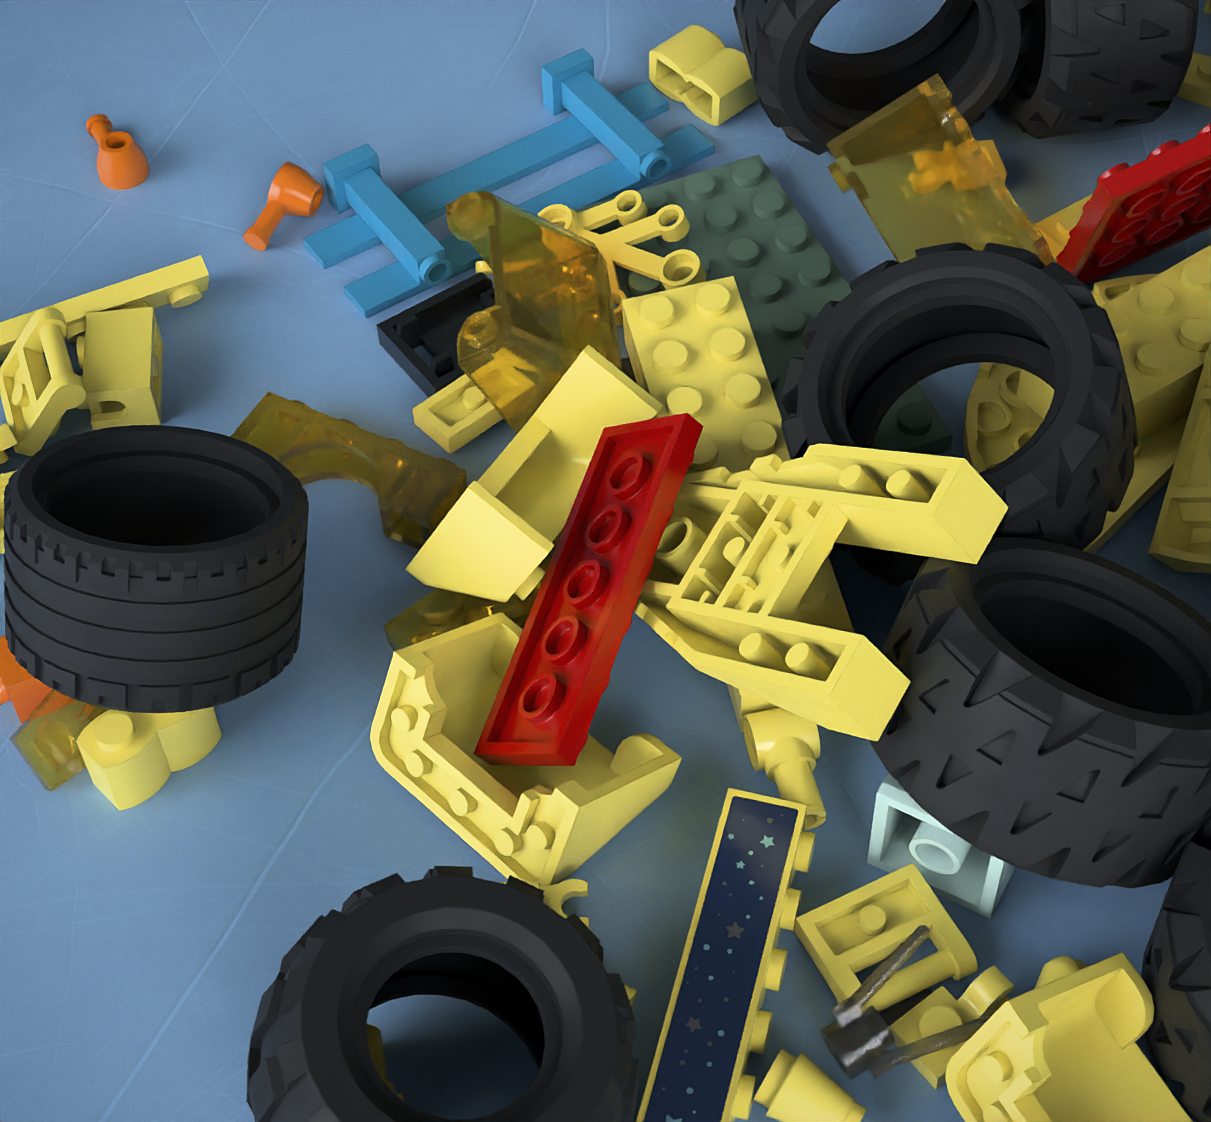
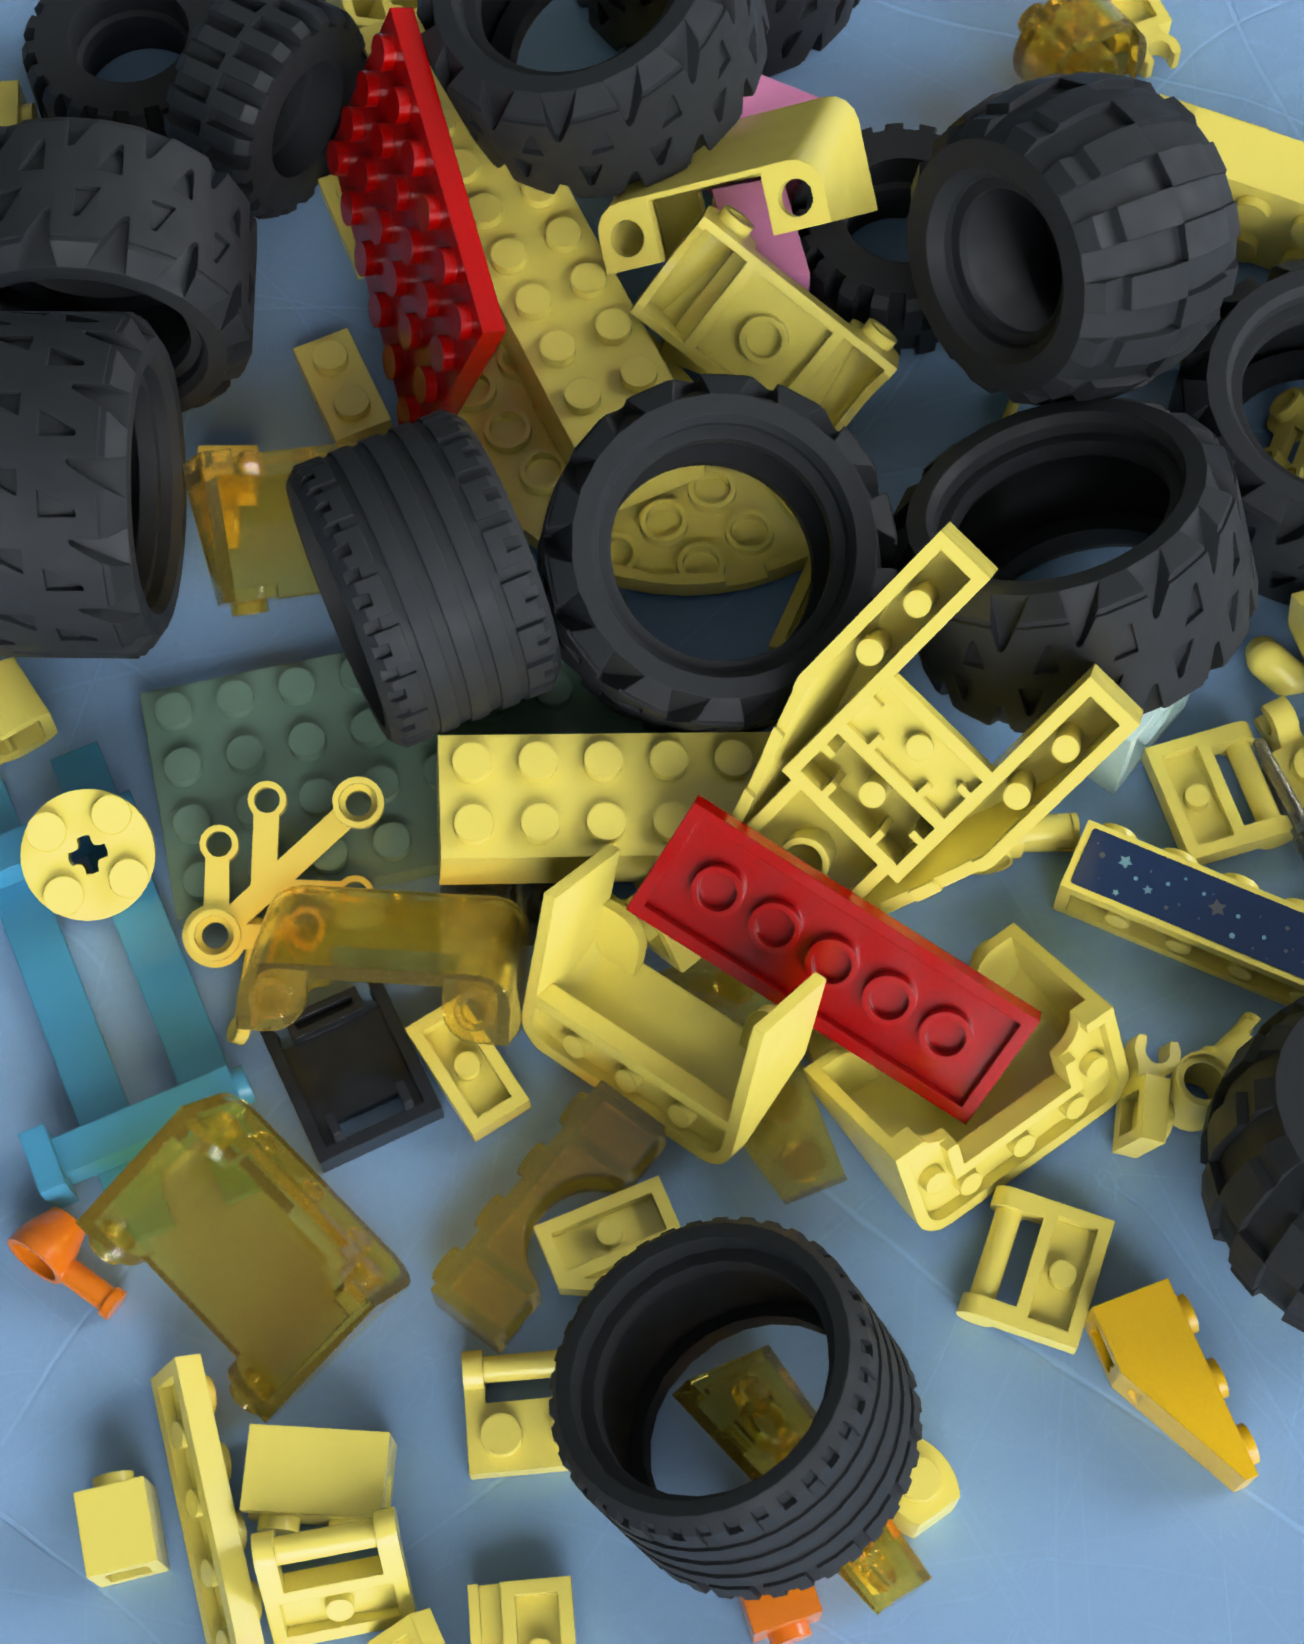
camera: 80 degrees left, 15 degrees up
none -> light yellow brick [20,789,156,921]
none -> light yellow brick [73,1470,170,1588]
none -> clear yellow windscreen [75,1092,411,1423]
none -> black tyre [286,409,562,748]
none -> light yellow wing [533,1175,681,1296]
none -> light yellow plate [956,1185,1115,1355]
none -> yellow slope [1084,1278,1260,1492]

